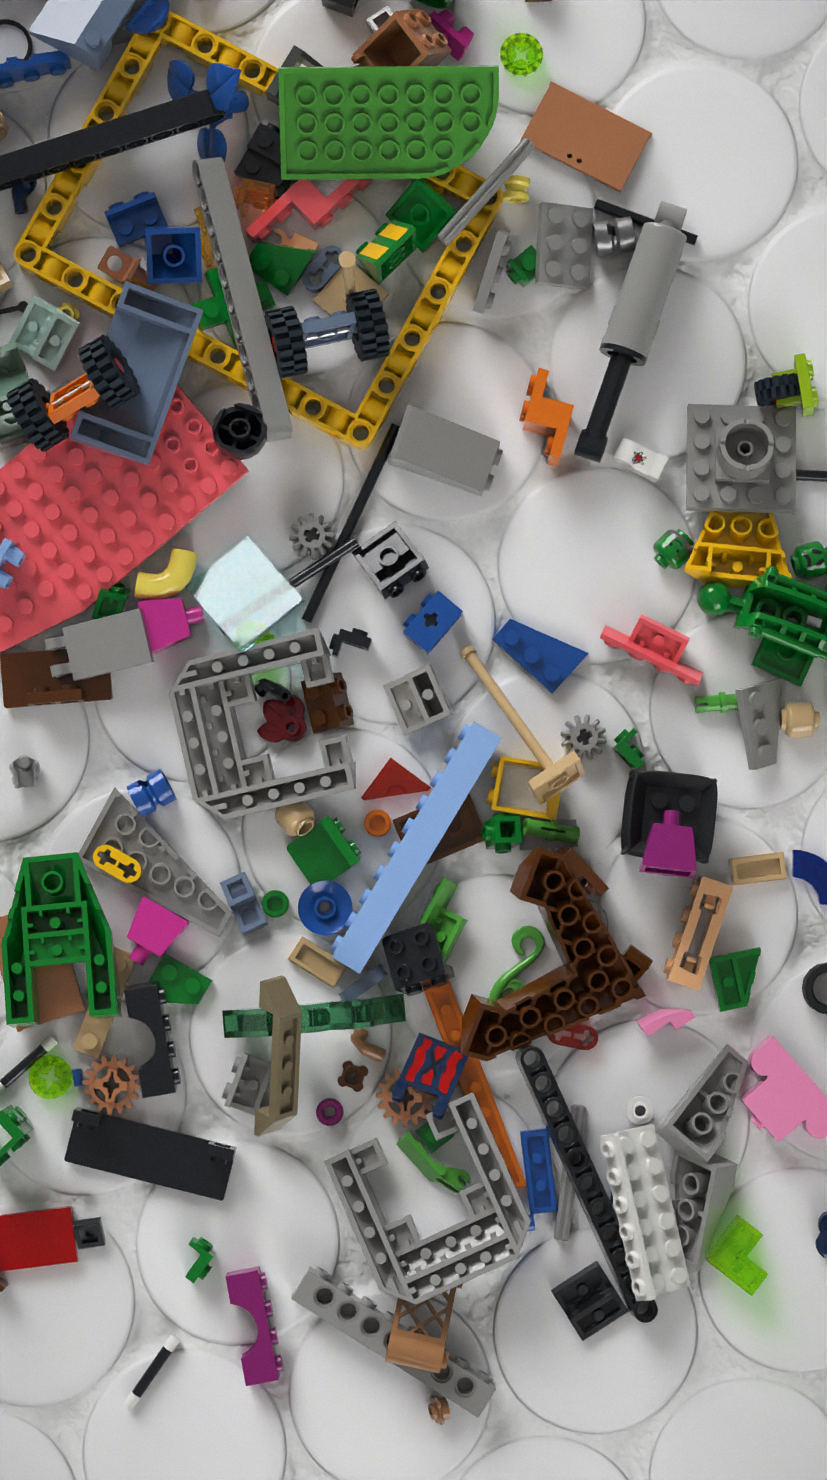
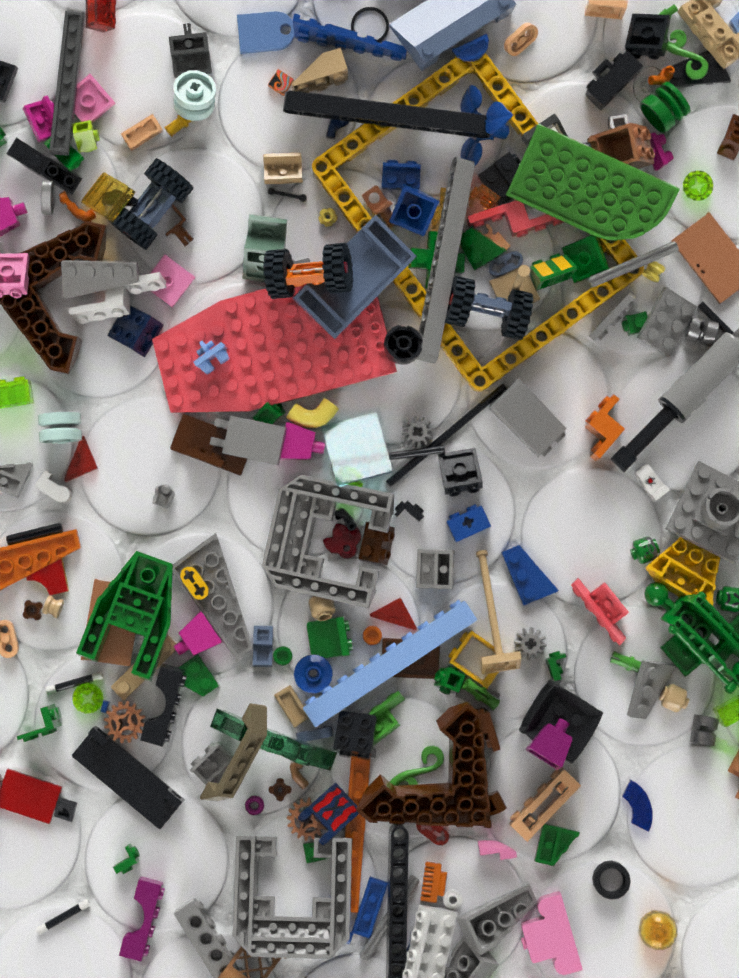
camera: 30 degrees right, 0 degrees up
light aqua slope [9,295,80,371] -> none
blue wheel [126,769,177,817] -> none
bright green arm [396,1131,471,1193] -> none
tan tile [729,852,787,886] -> none
none -> orange piece [420,861,447,903]

